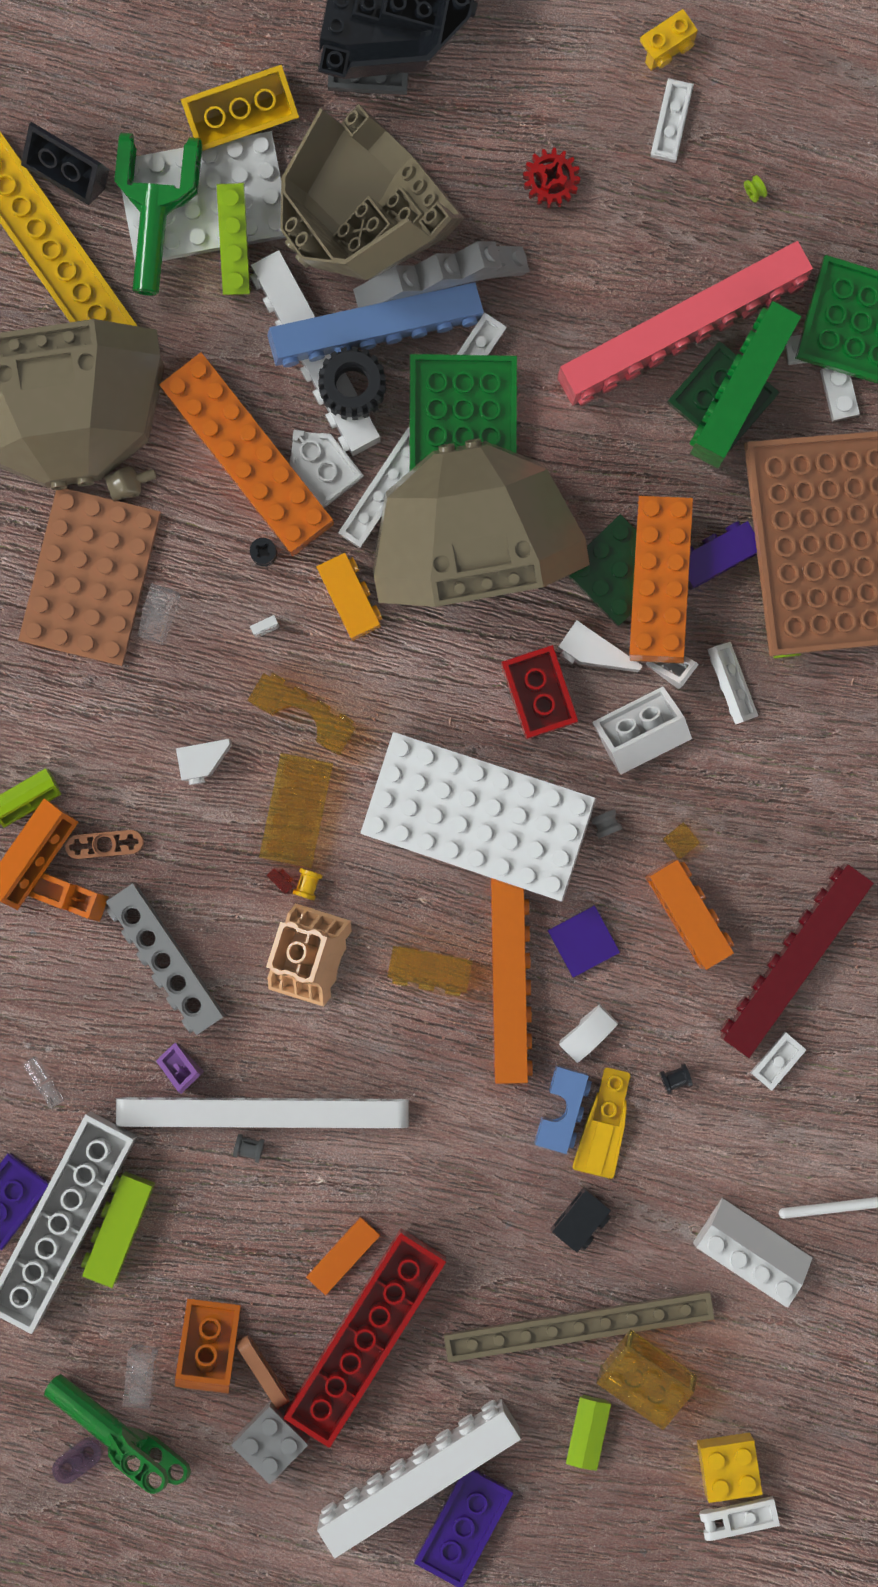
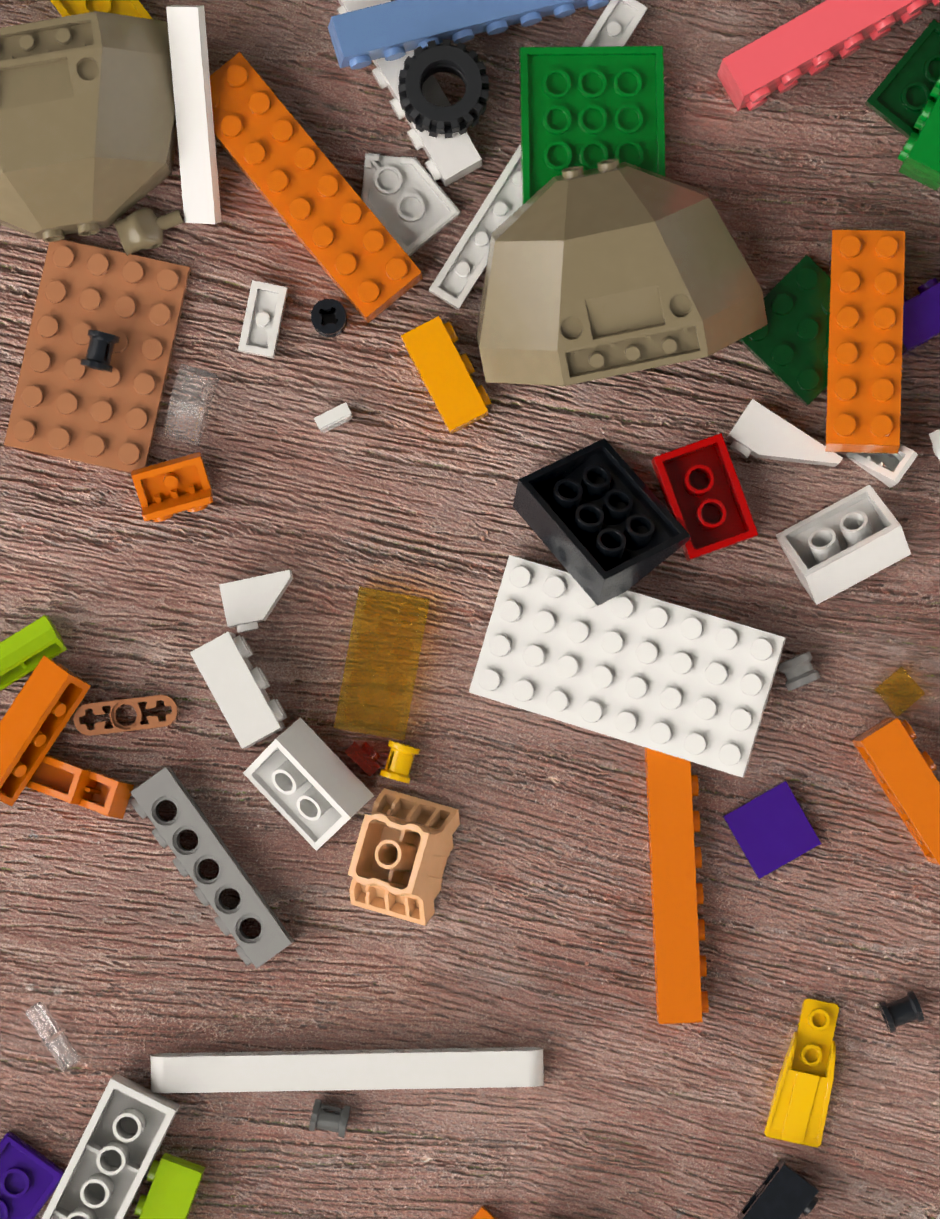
camera: 10 degrees right, 0 degrees up
medium lavender slope [156,1043,204,1094] -> none
clear yellow arch [247,672,357,757] -> none
clear yellow brick [387,945,473,996] -> none
medium blue arch [534,1065,592,1154] -> none
white slope [559,1004,618,1063] -> none
none -> black bush [80,330,120,373]
none -> orange bracket [131,452,213,522]
none -> white tile [166,5,222,224]
none -> white brick [190,632,287,749]
none -> white plate [238,280,288,359]
none -> white slope [243,718,374,851]
none -> black slope [513,438,691,606]

